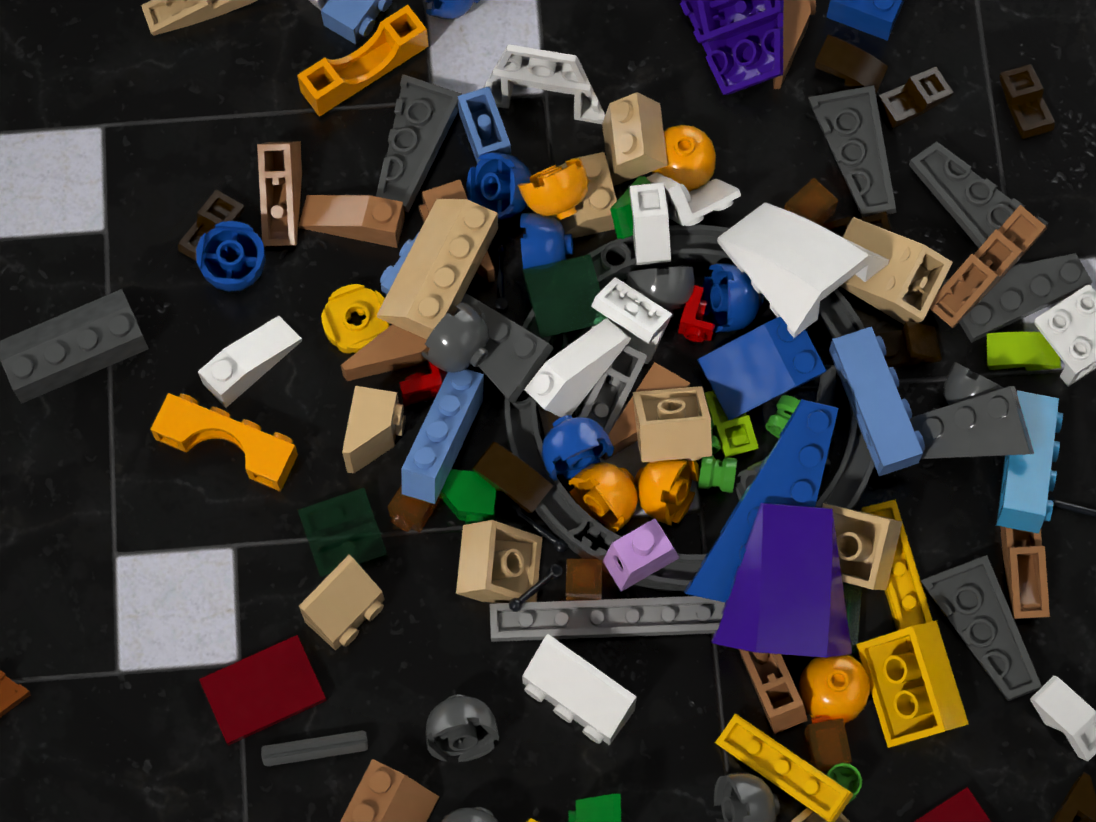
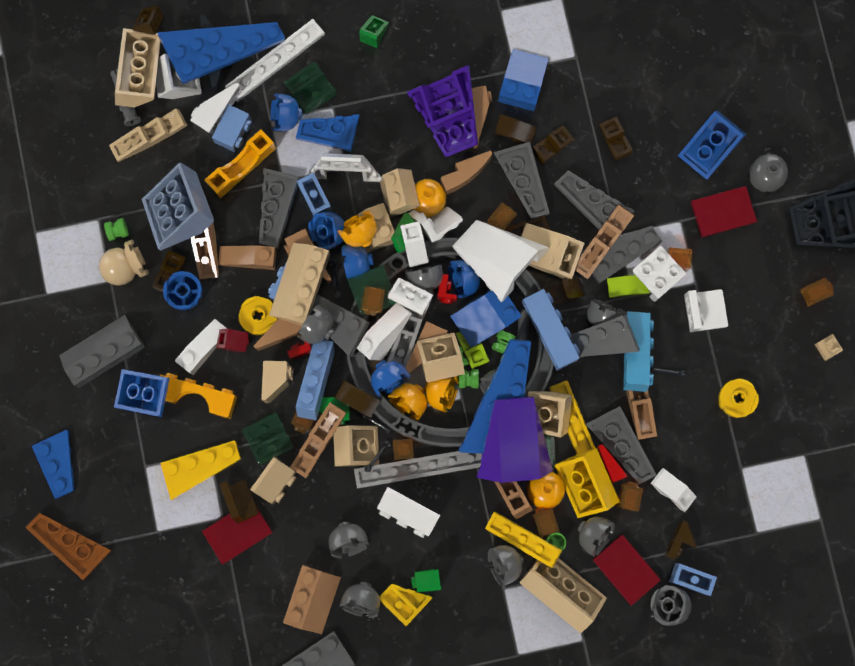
camera: 10 degrees left, 10 degrees up
dark grey axle [261,730,368,767] -> none
lavender torso [603,519,679,591] -> none
none -> tan tile [99,240,148,286]
none -> bright green wheel [104,218,129,241]
none -> blue slope [114,369,170,417]
none -> sand blue slope [142,163,214,250]
none -> yellow wing [160,440,241,501]
none -> dark red brick [216,329,249,352]
none -> dark brown panel [219,480,258,524]
none -> medium nougat slope [290,403,346,478]
none -> blue wing [296,114,360,152]
none -> clear orange brick [361,286,385,316]
none -> medium nougat slope [440,150,492,195]
none -> dark grey cylinder [578,516,615,557]
none -> red slope [596,444,627,483]
none -> clear orange brick [617,481,643,512]

